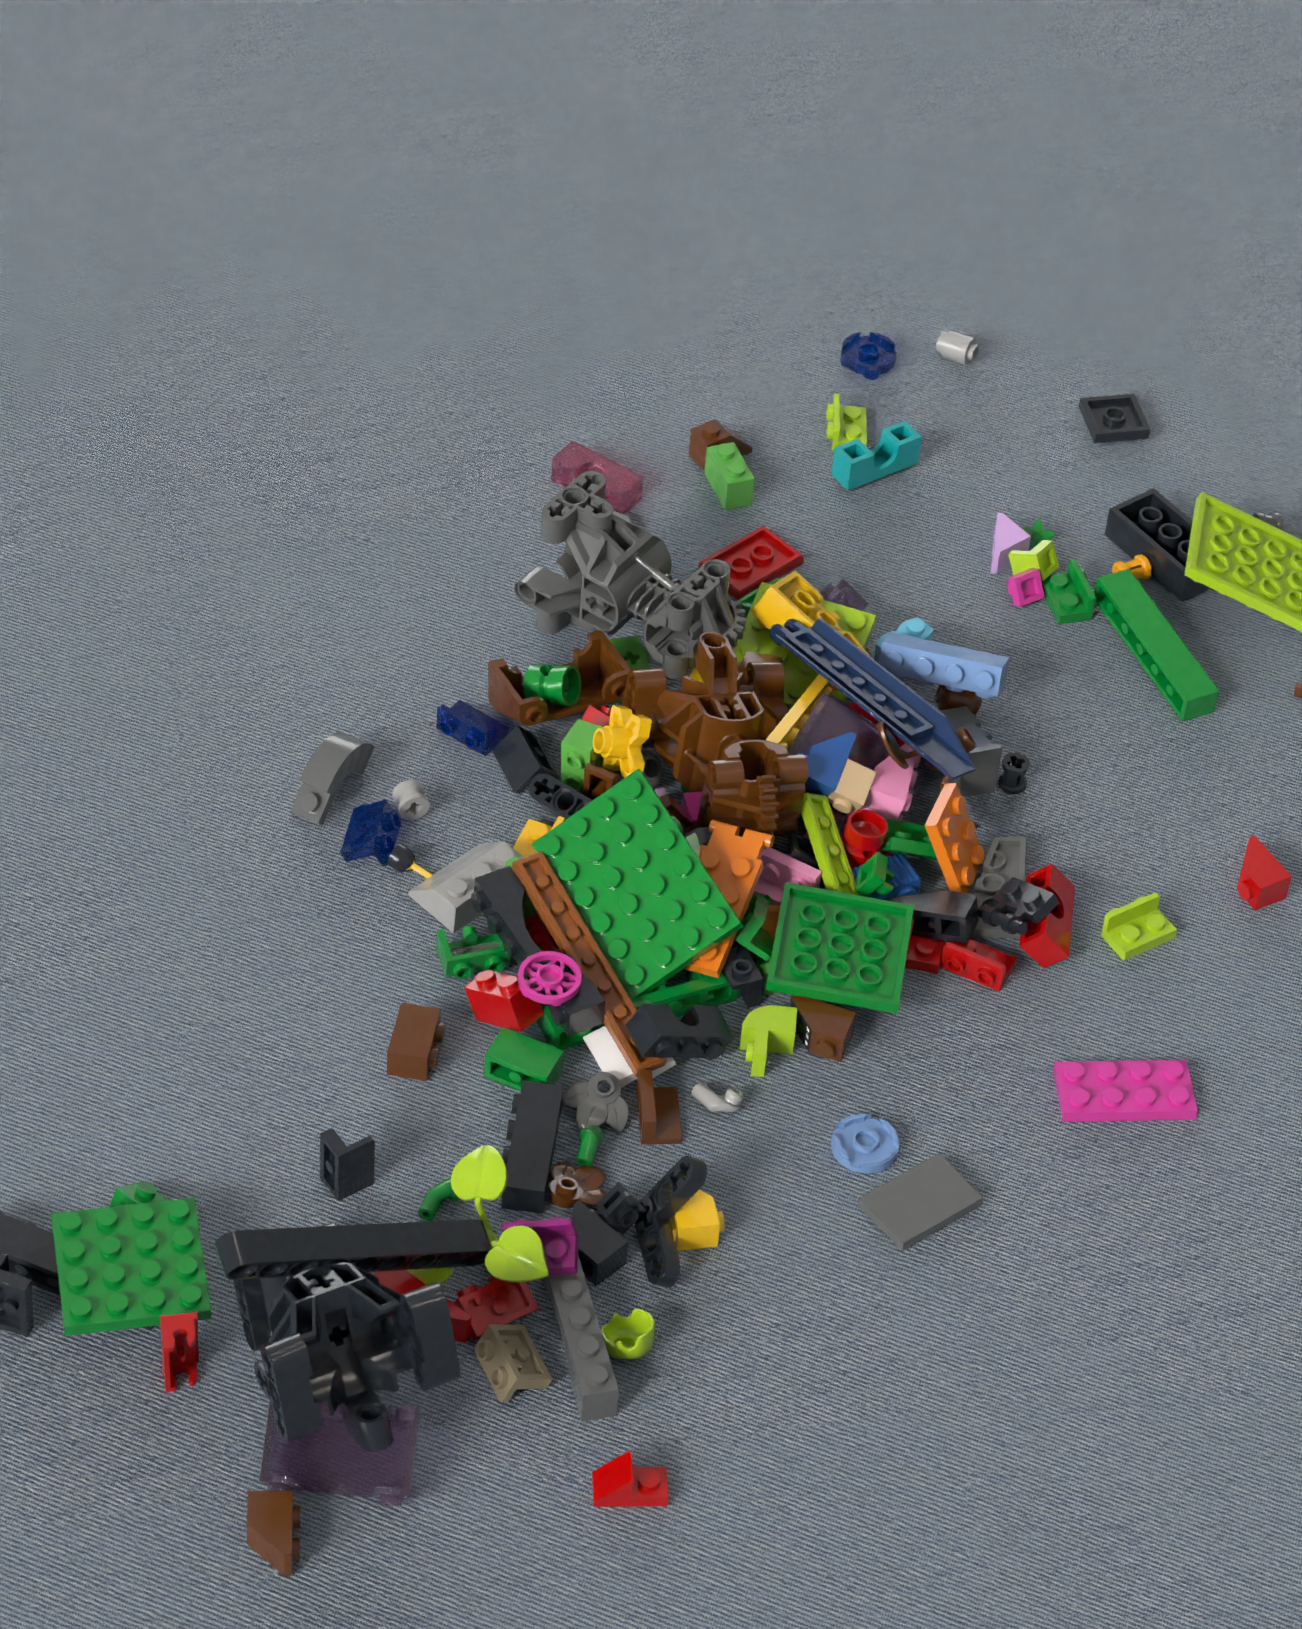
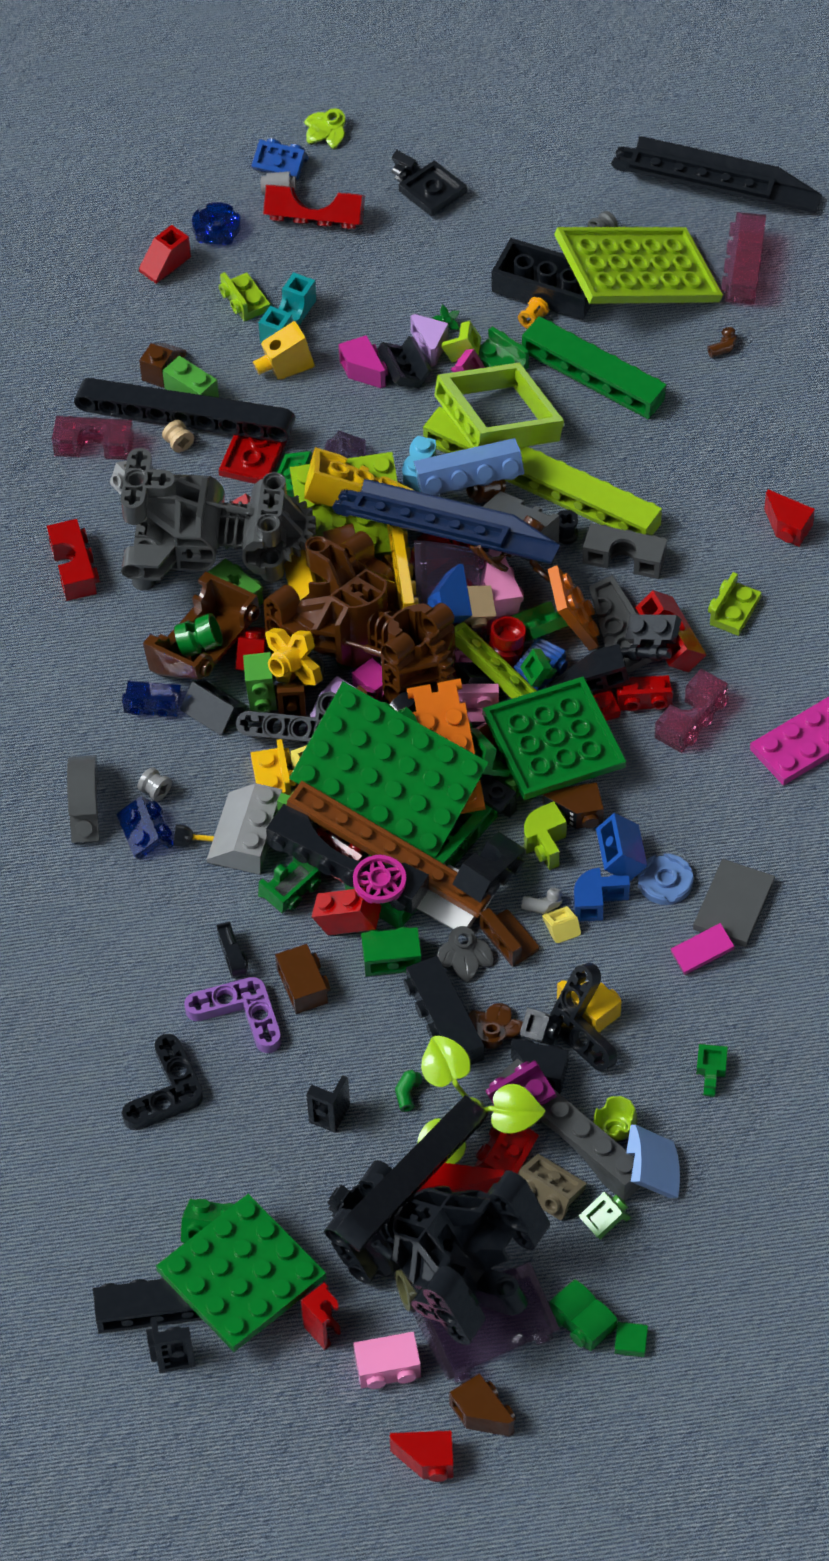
camera: 25 degrees left, 10 degrees up
green arm [576,1125,603,1166] -> none
red slope [592,1451,669,1507] -> none
none -> red arch [47,519,100,601]
none -> black beam [74,378,296,442]
none -> black beam [122,1034,203,1130]
none -> red slope [139,225,191,284]
none -> tan wheel [162,420,194,453]
none -> medium lavender beam [184,977,281,1053]
none -> black piece [216,921,248,978]
none -> blue bracket [251,138,309,180]
none -> yellow torso [253,321,315,380]
none -> red arch [263,185,366,229]
none -> lime plate [304,108,346,149]
none -> dark pink slope [338,335,388,388]
none -> bright pink brick [354,1332,421,1389]
none -> black bracket [377,336,432,389]
none -> red slope [390,1430,454,1482]
none -> black tile [391,150,420,182]
none -> lime brick [423,406,662,535]
none -> lime window [434,363,564,448]
none -> light yellow slope [542,906,581,943]
none -> green brick [548,1279,618,1351]
none -> blue brick [574,868,630,922]
none -> bracket [579,1192,631,1239]
none -> dark grey arch [582,523,667,579]
none -> blue brick [596,813,648,881]
none -> green tile [614,1322,648,1357]
none -> light blue slope [626,1125,680,1198]
none -> clear pink arch [655,669,729,753]
none -> dark pink tile [671,923,734,975]
none -> green plate [696,1044,728,1097]

